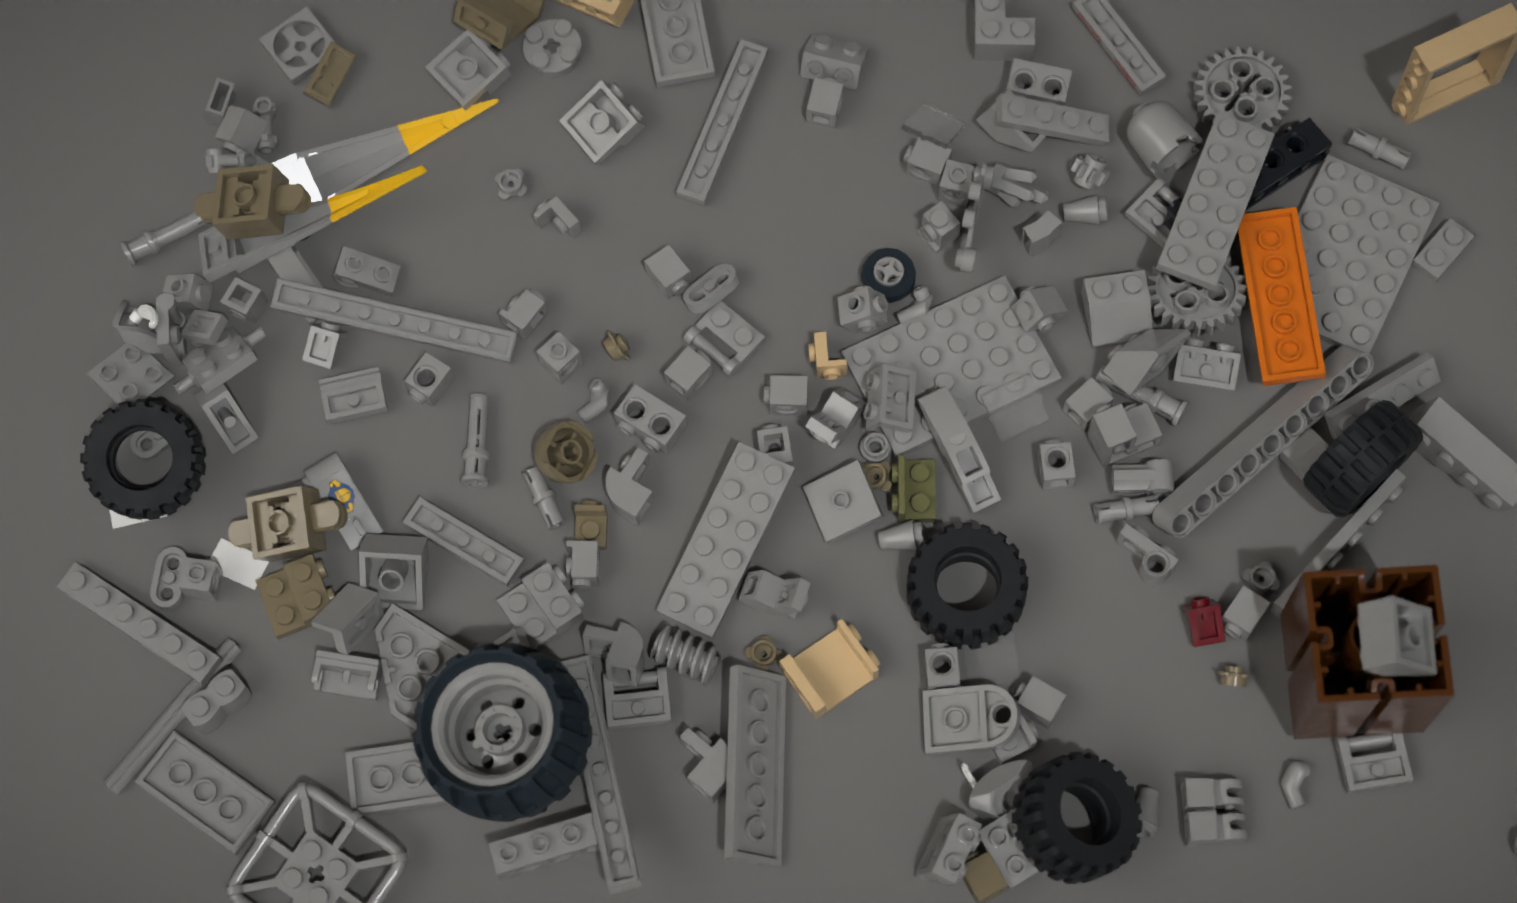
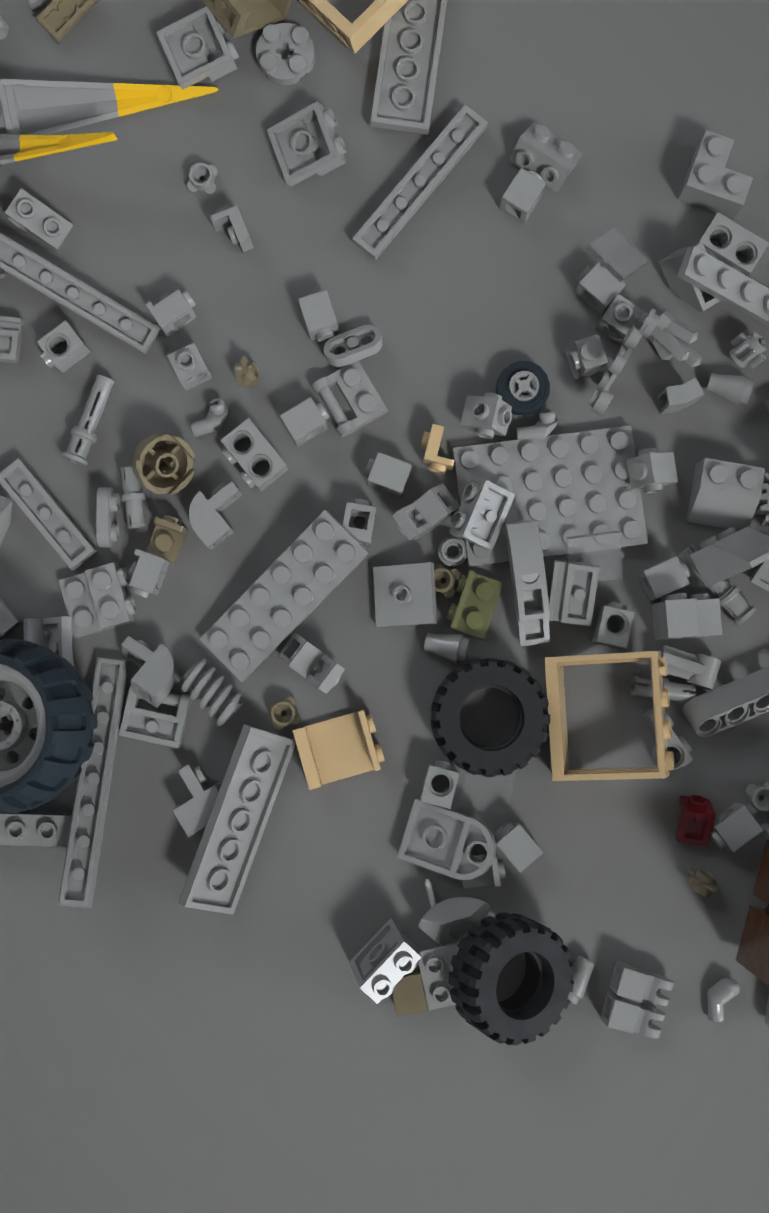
camera: 15 degrees right, 15 degrees up
none -> light grey plate [96,487,120,548]
none -> tan window [545,651,674,781]
none -> light grey plate [549,559,600,626]

